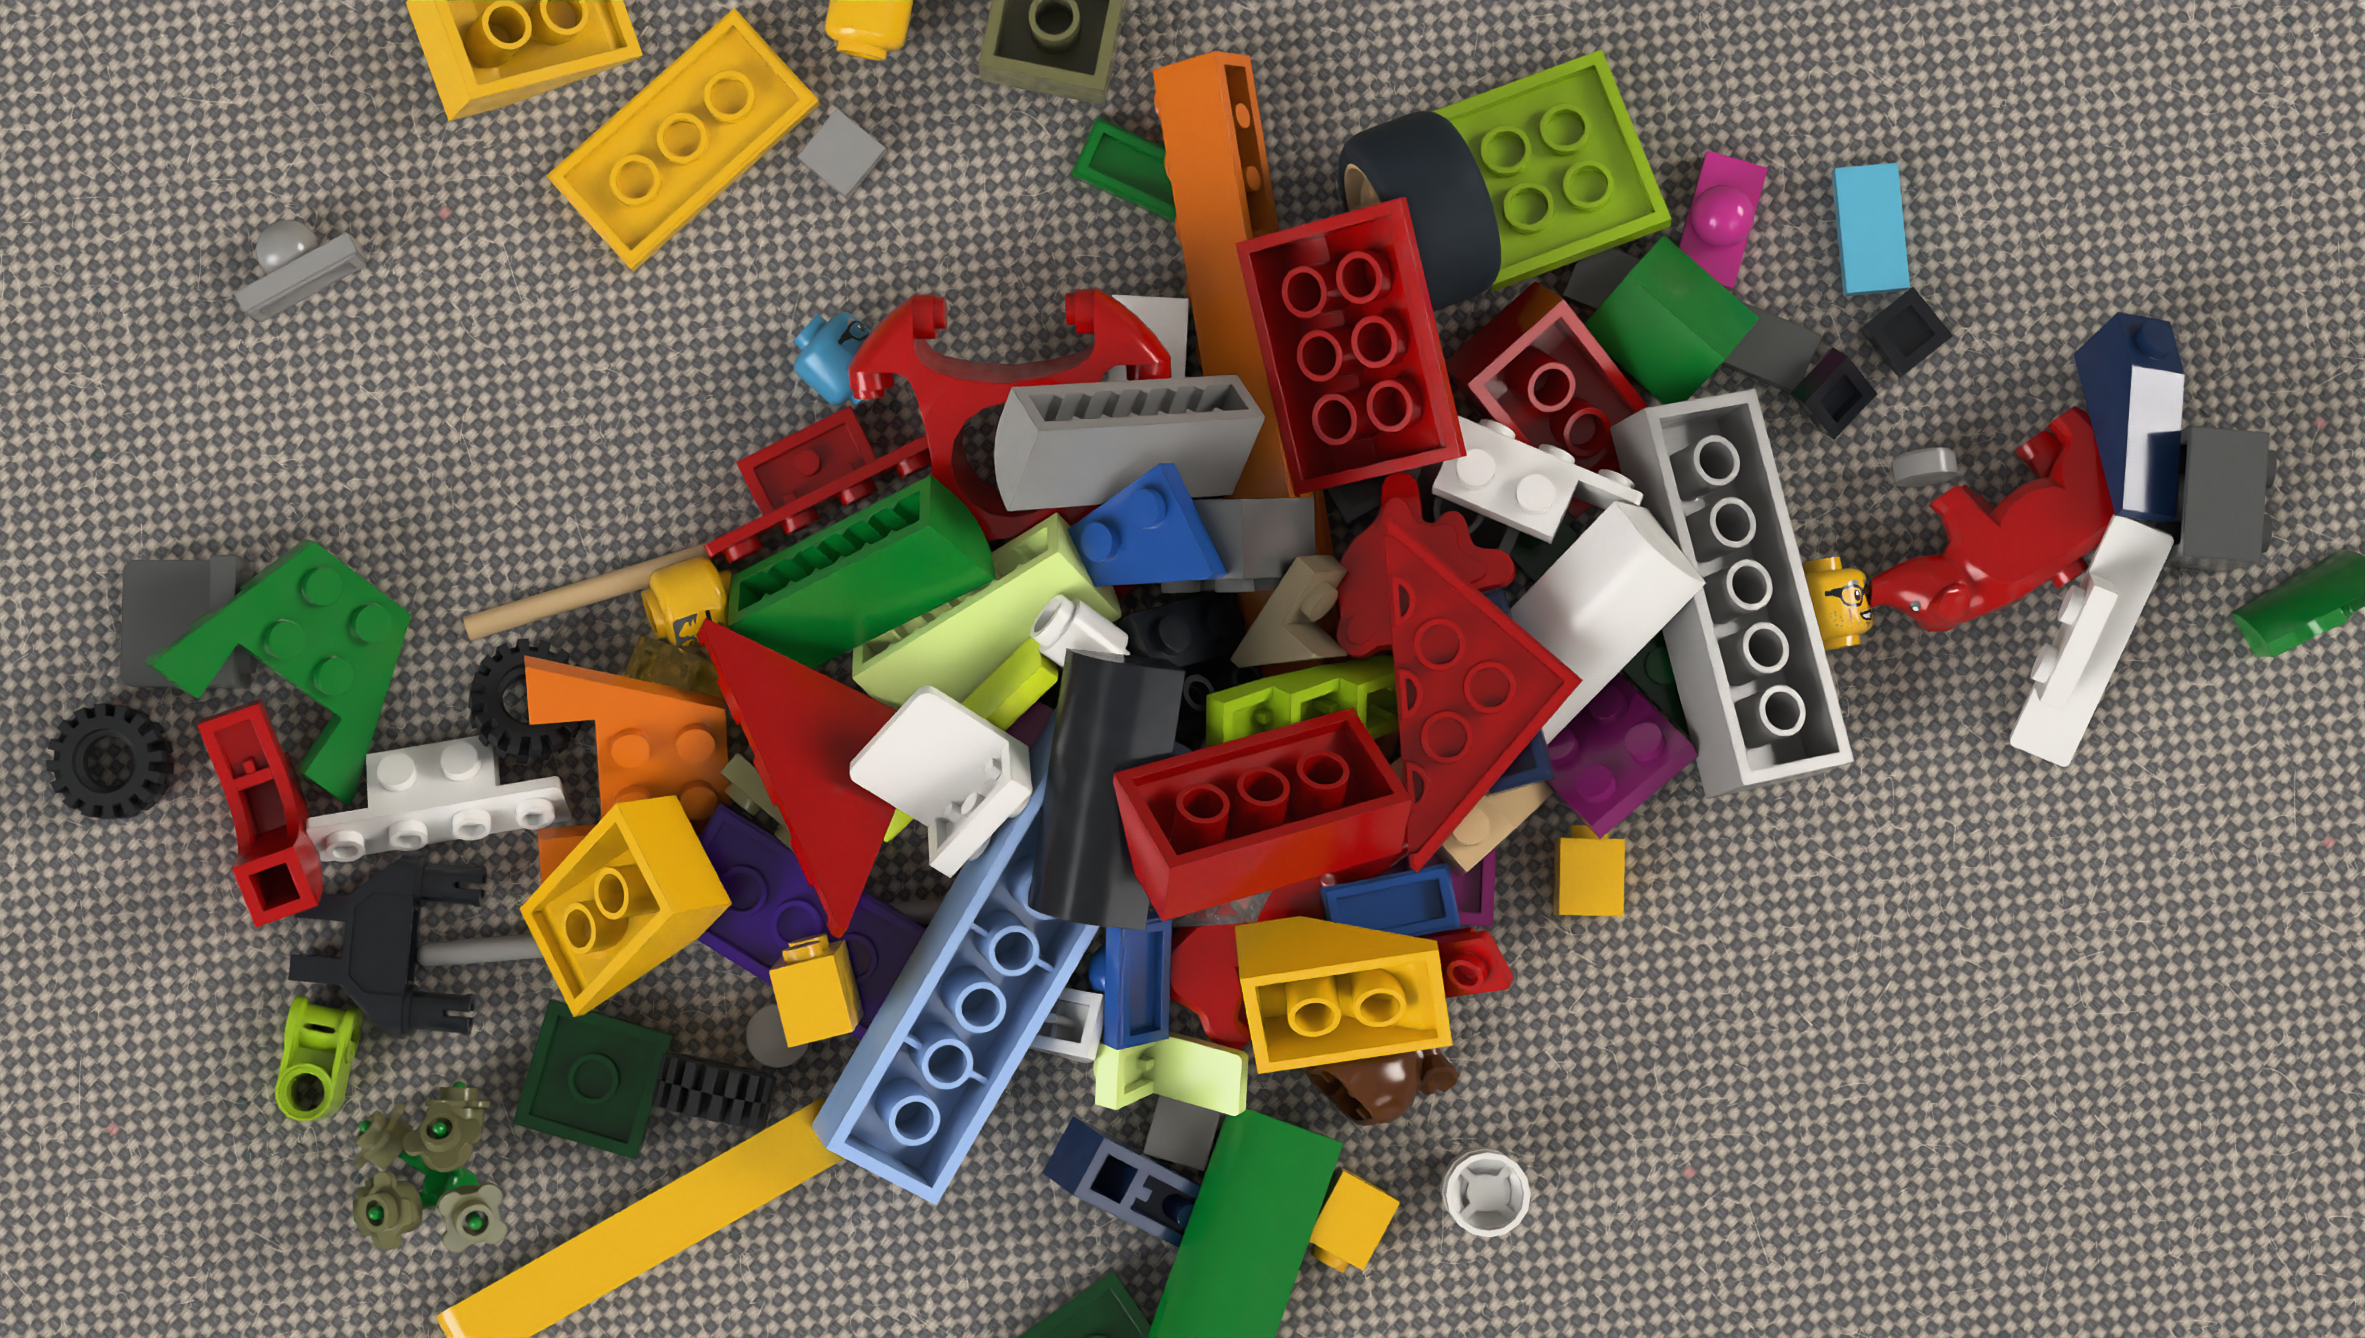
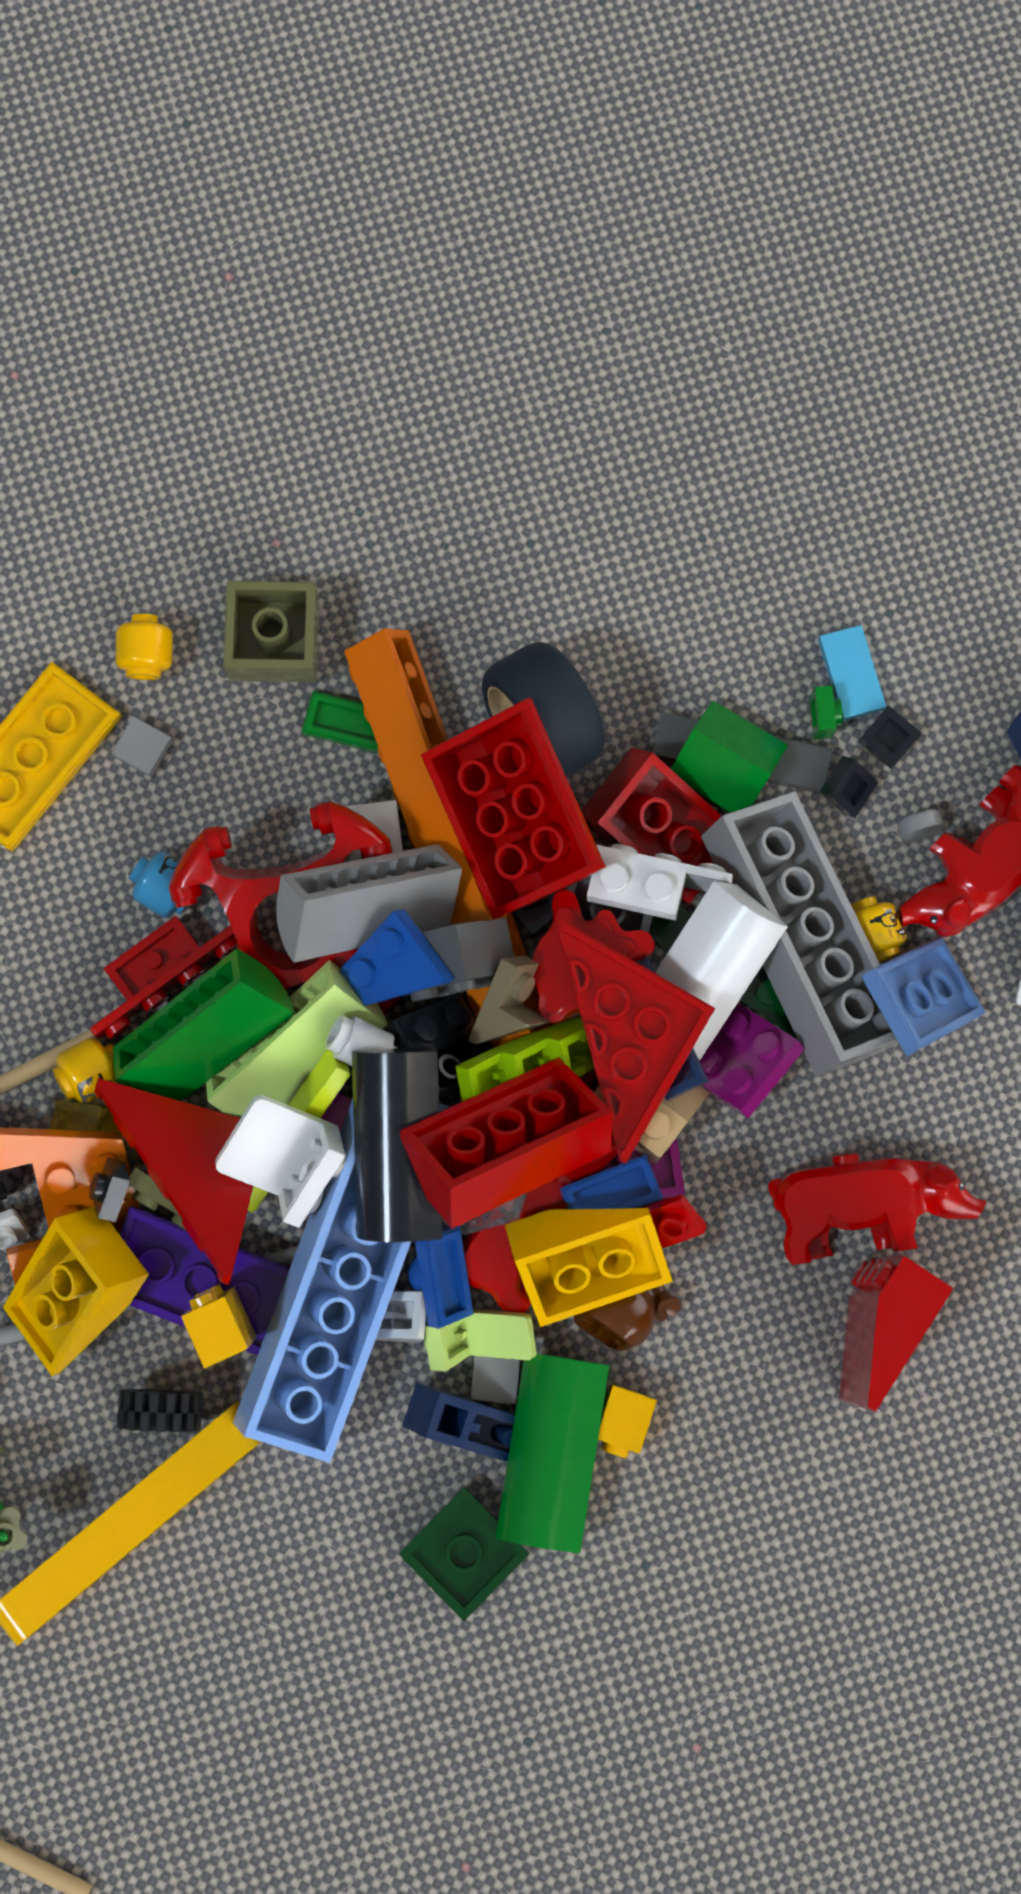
camera: 10 degrees left, 5 degrees down
dark green plate [513,999,676,1160] -> none
light grey tile [746,1003,811,1068] -> none
lime plate [1432,49,1672,292] -> none
white wheel [1440,1147,1531,1237] -> none
yellow brick [1553,825,1625,917] -> none
dark pink tile [1678,150,1768,292] -> none
none -> plate [89,1158,130,1222]
none -> red animal [768,1153,987,1265]
none -> green plate [809,685,843,740]
none -> red slope [839,1255,954,1412]
none -> medium blue tile [861,936,985,1056]

